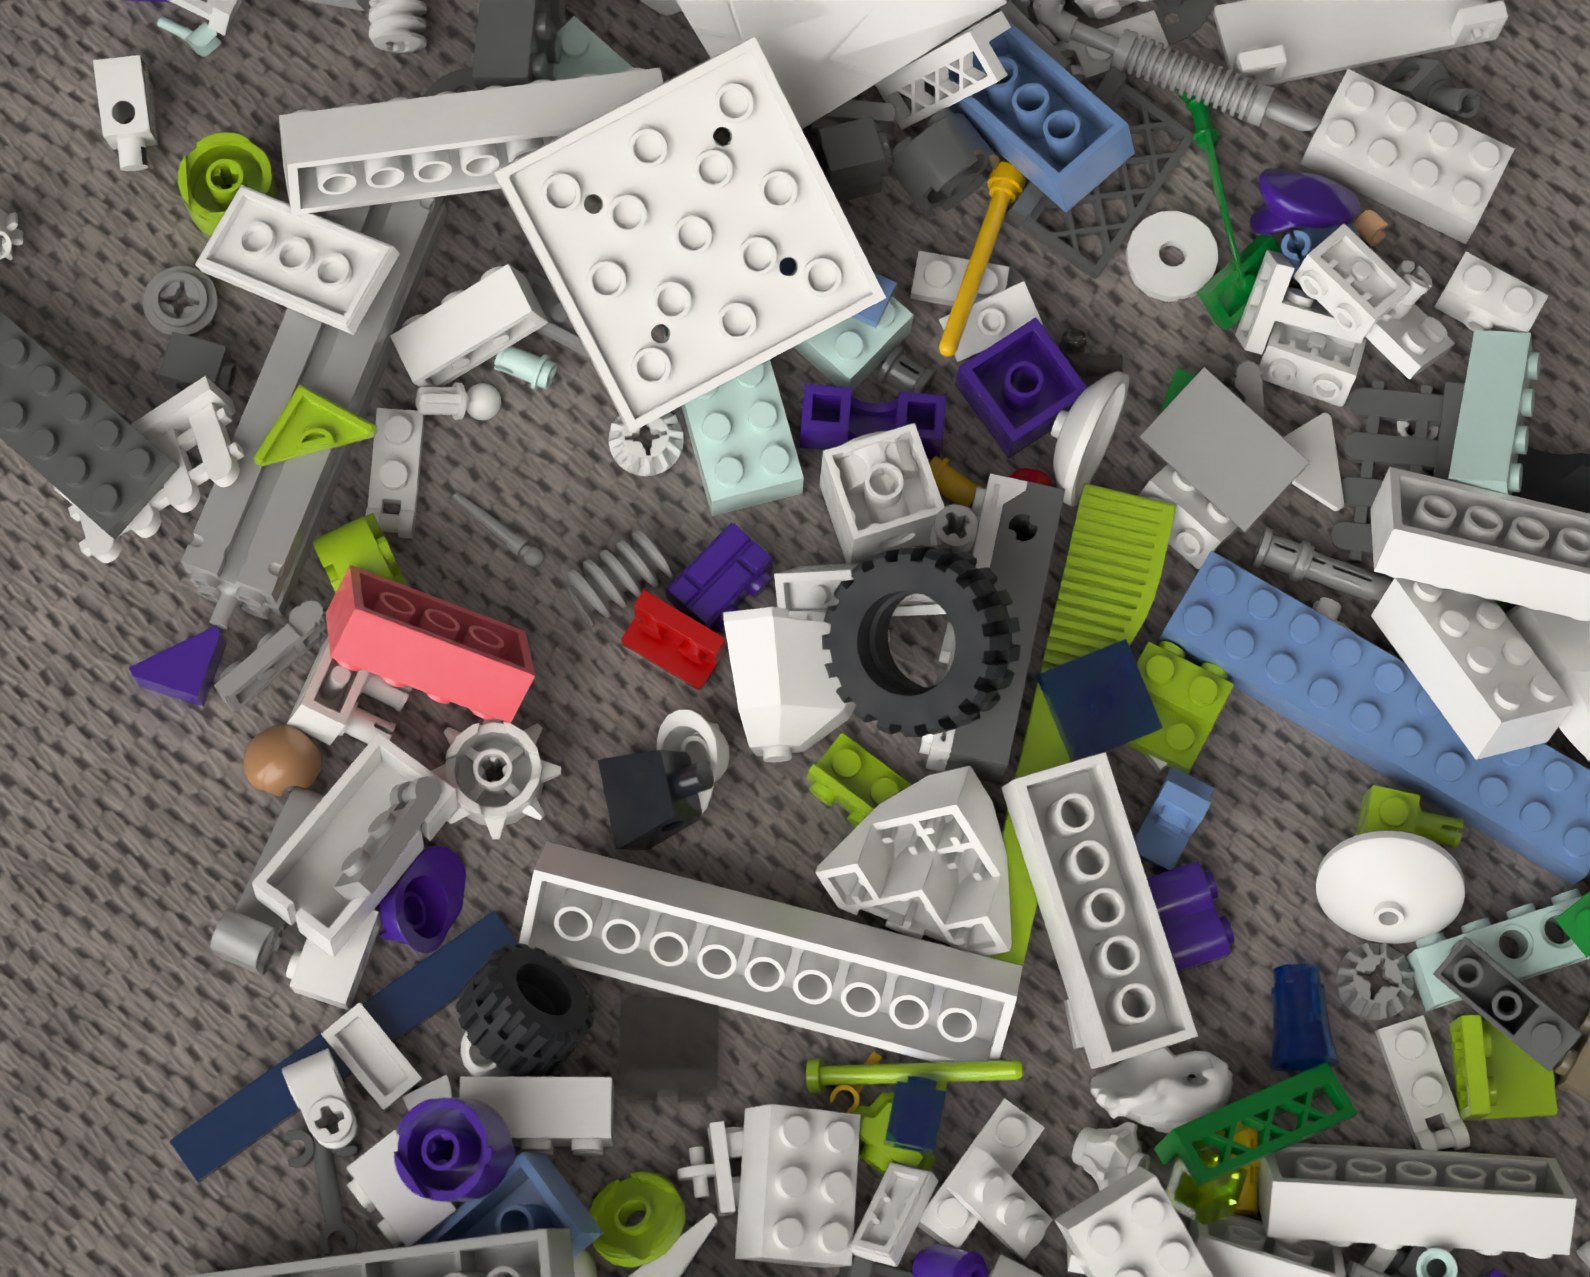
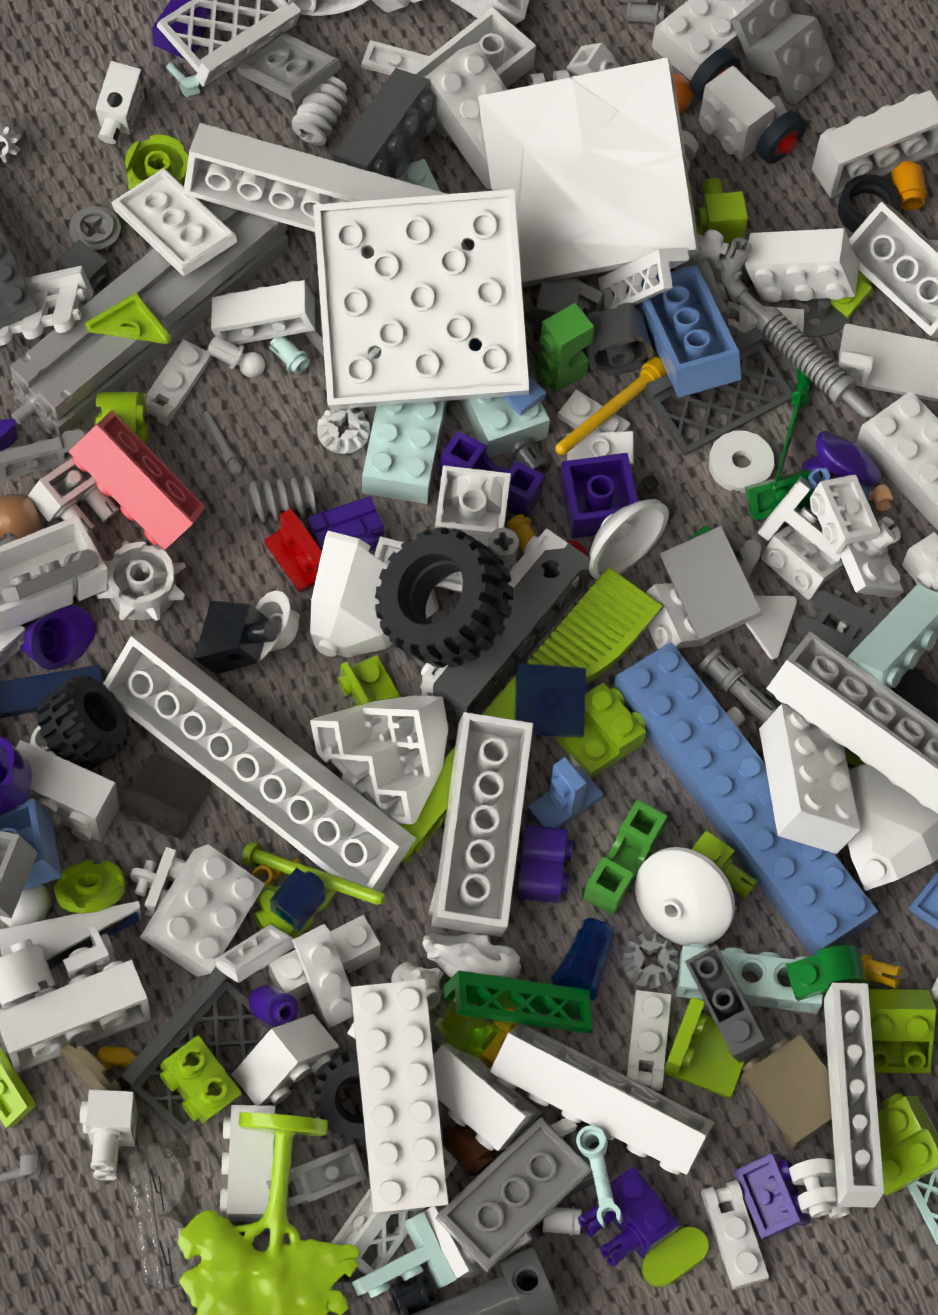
camera: 25 degrees right, 10 degrees down
none -> bright green arch [536,303,594,393]
none -> bright green arch [583,800,667,916]

